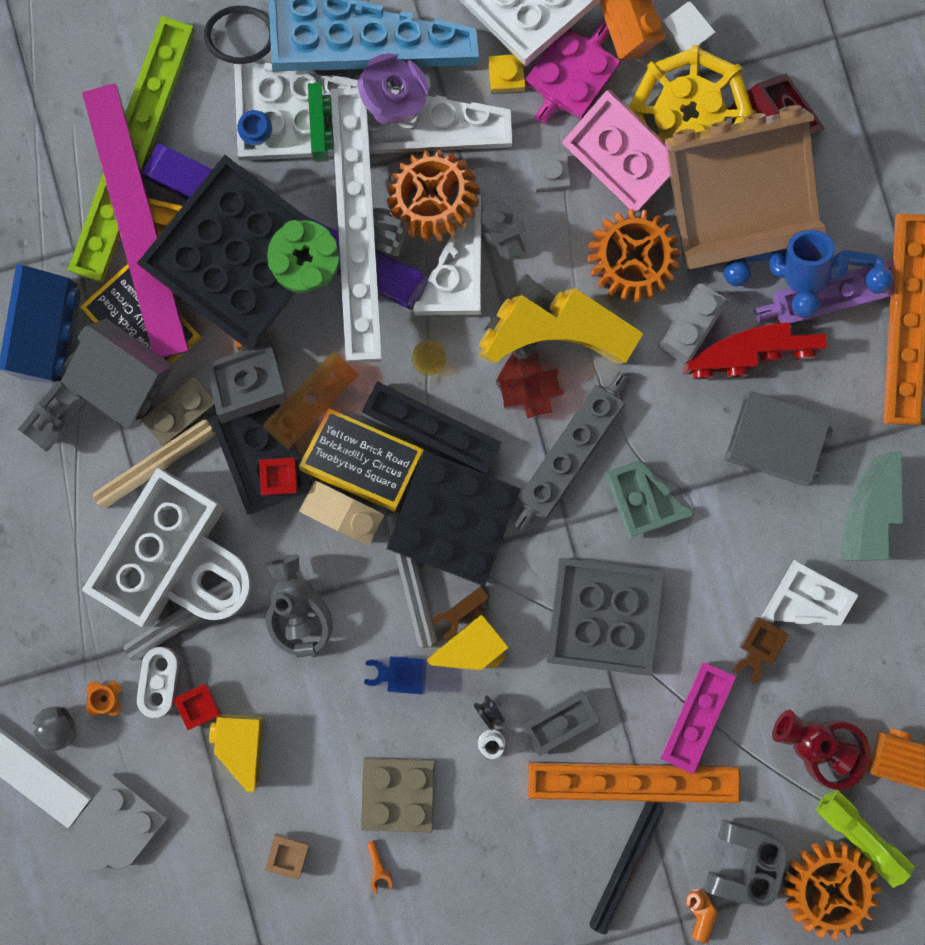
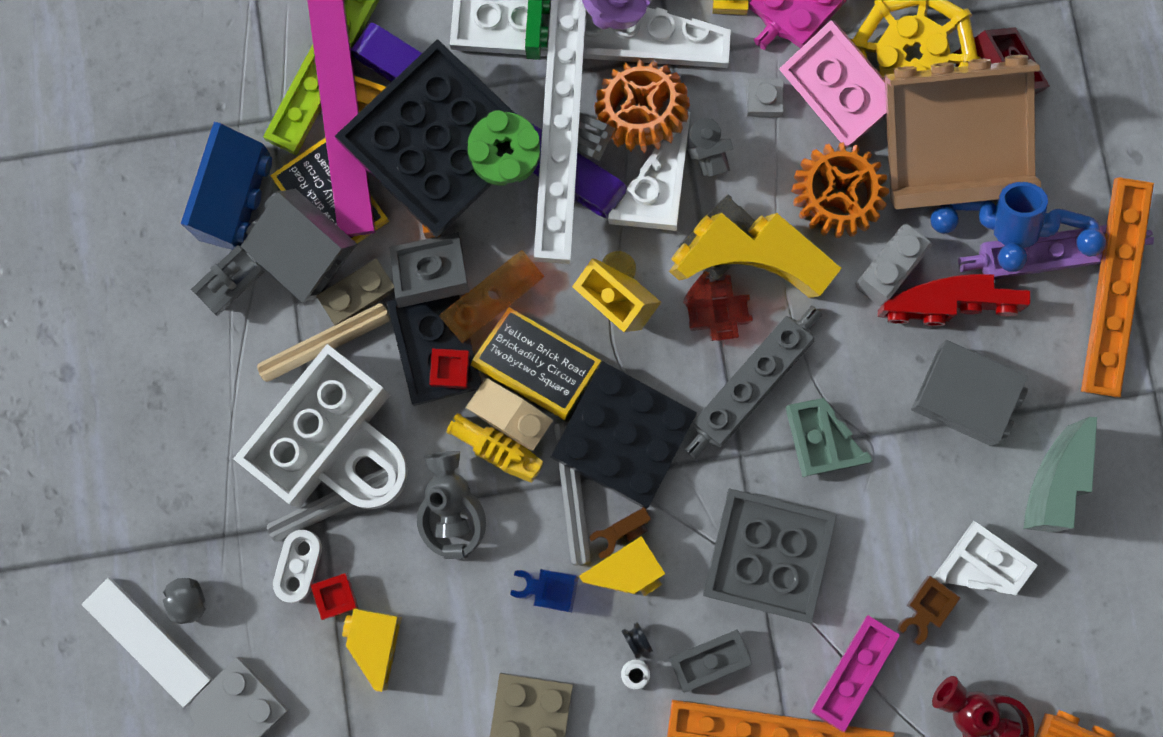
camera: 10 degrees right, 5 degrees down
orange plate [86,681,122,716] -> none
blue plate [237,110,272,146] -> none
black plate [362,381,502,474] -> none
none -> yellow hinge [446,413,543,483]
none -> yellow slope [572,258,662,332]

